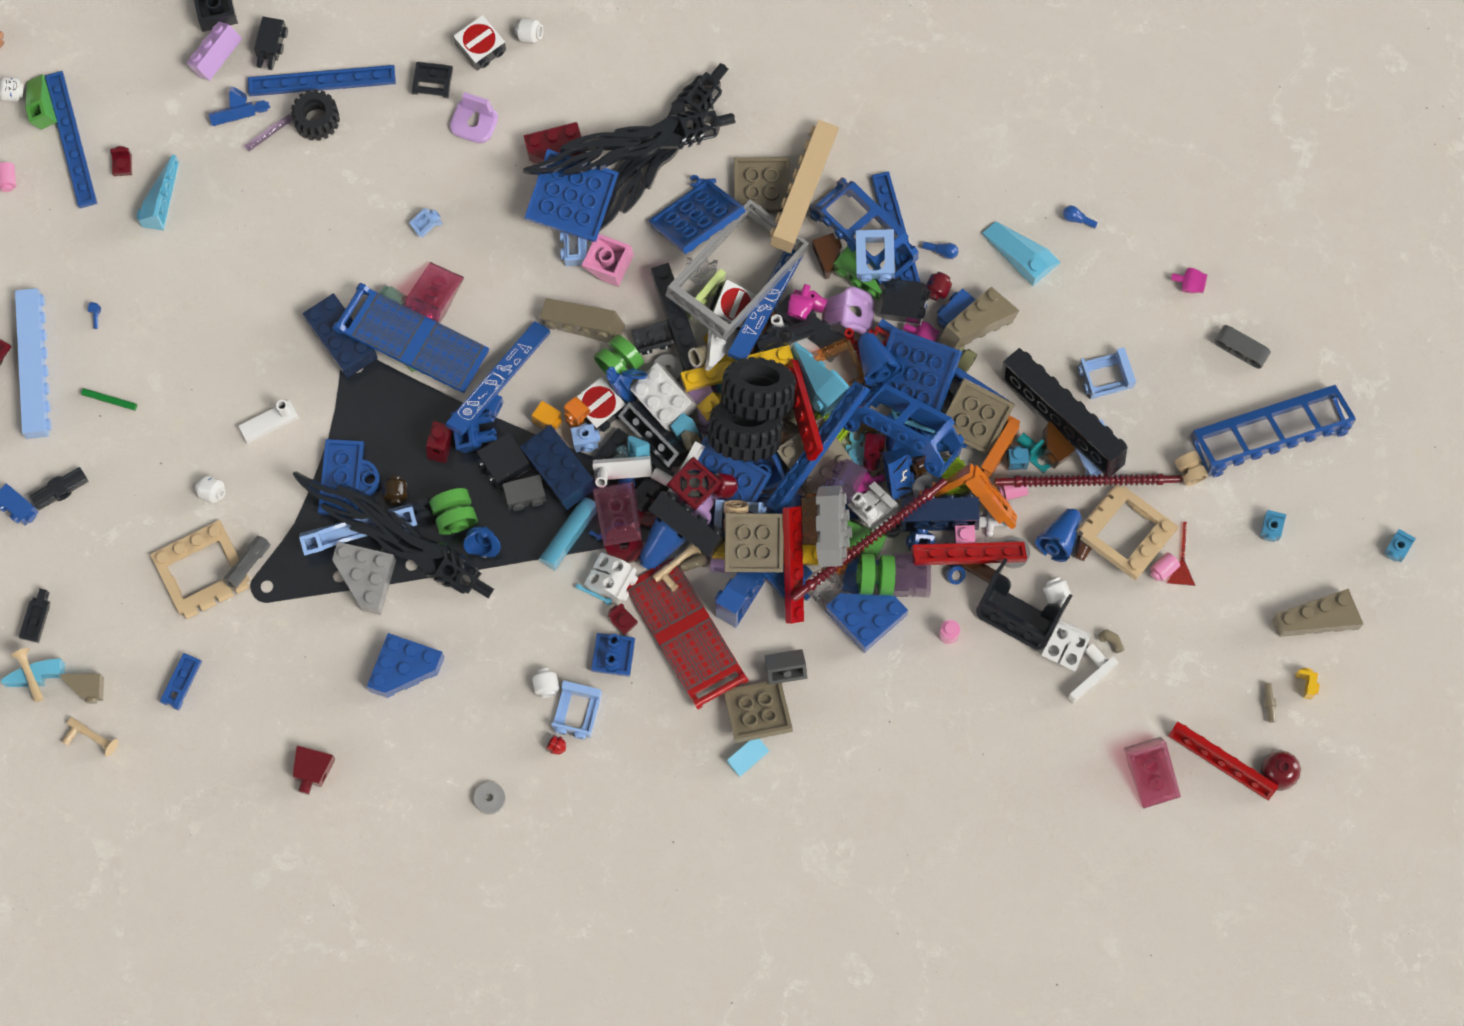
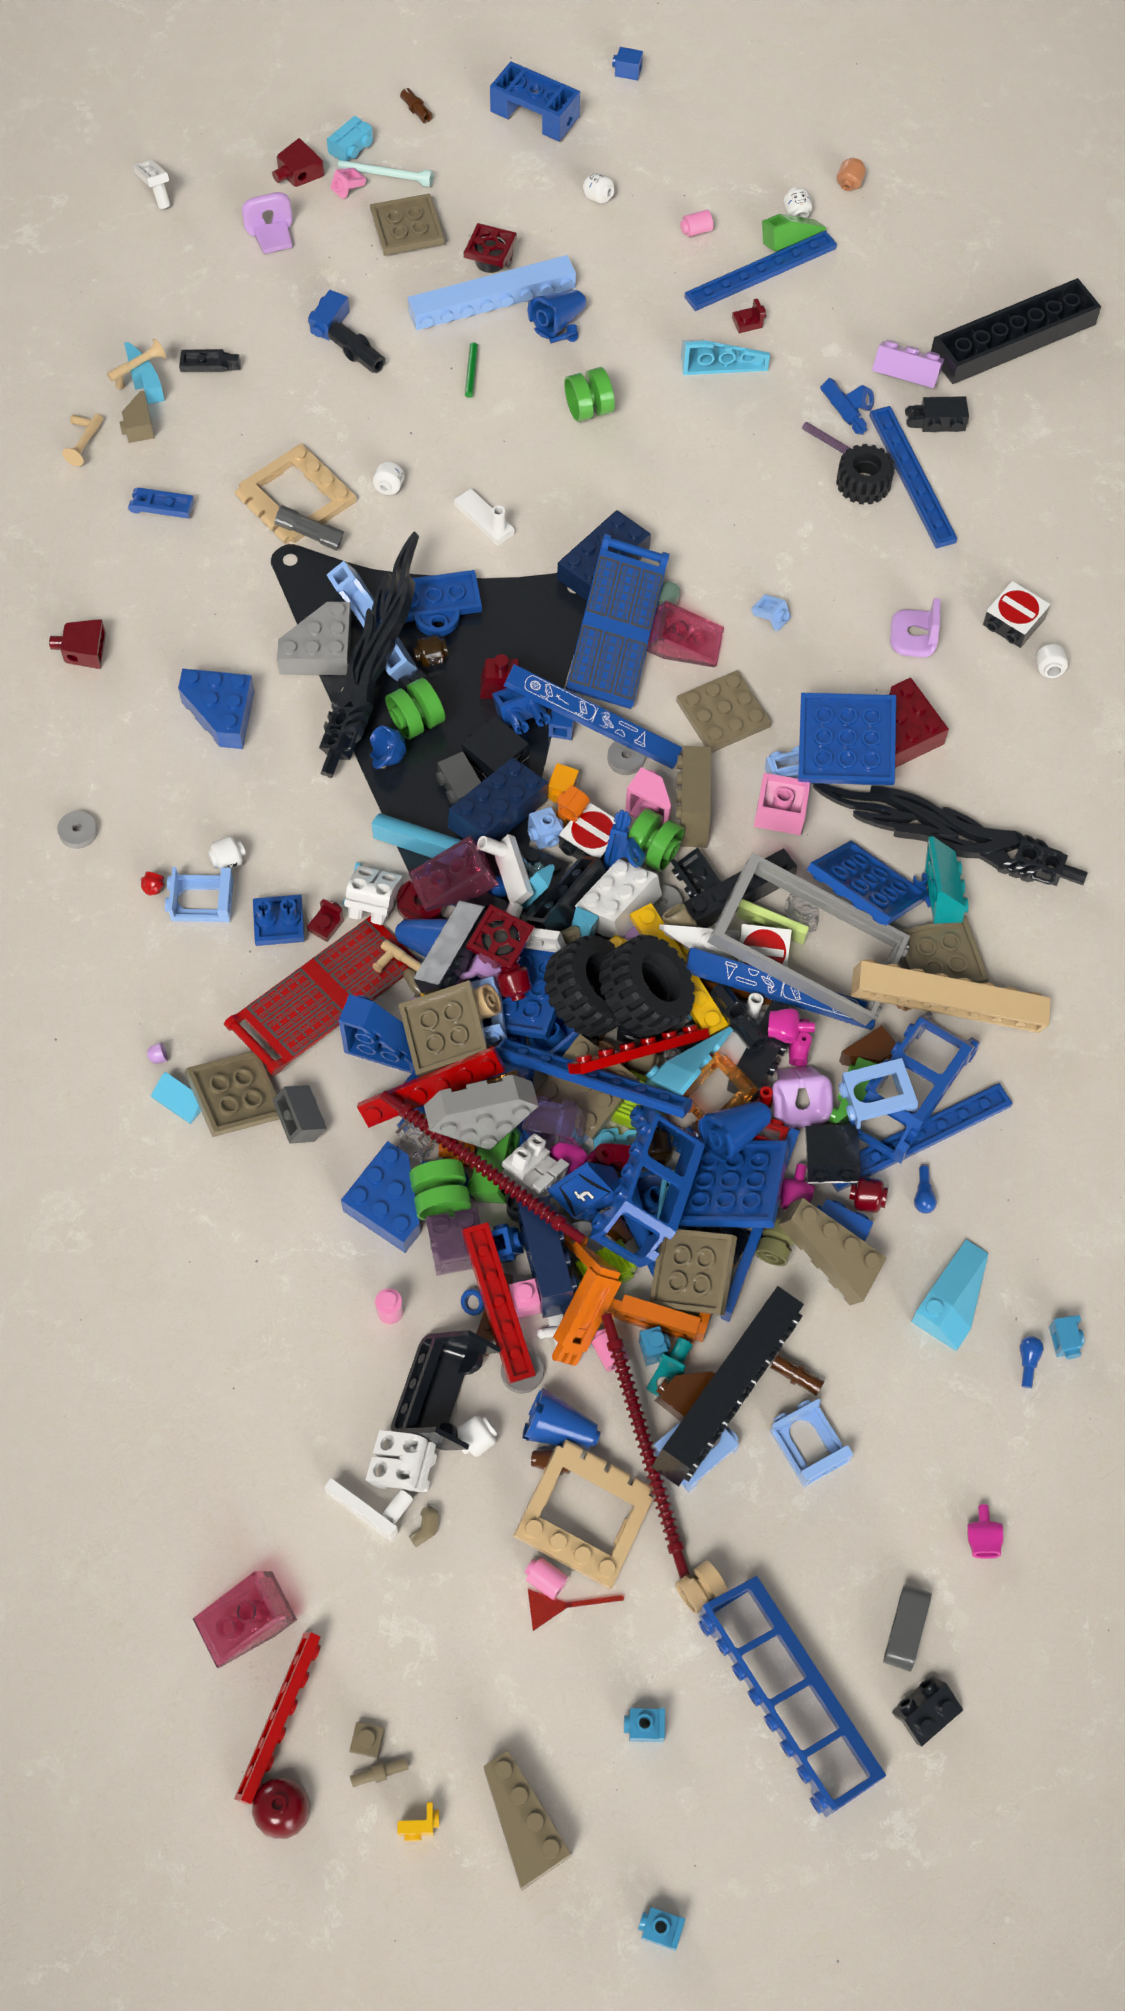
camera: 75 degrees right, 10 degrees down
black plate [412,62,453,99] -> none
black piece [523,110,736,175] -> none
none -> lavender hinge [147,1042,168,1064]
none -> dark tan plate [349,1722,385,1759]
none -> blue cone [527,290,586,339]
none -> bright green wheel [564,367,615,422]
none -> light grey piece [607,741,645,775]
none -> bright pink slope [625,767,671,827]
none -> dark tan plate [676,670,771,753]
none -> reddish brown pin [770,1353,825,1396]
none -> black bracket [892,1676,963,1747]
none -> teal slope [925,836,968,924]
none -> dark azure brick [1049,1315,1084,1359]

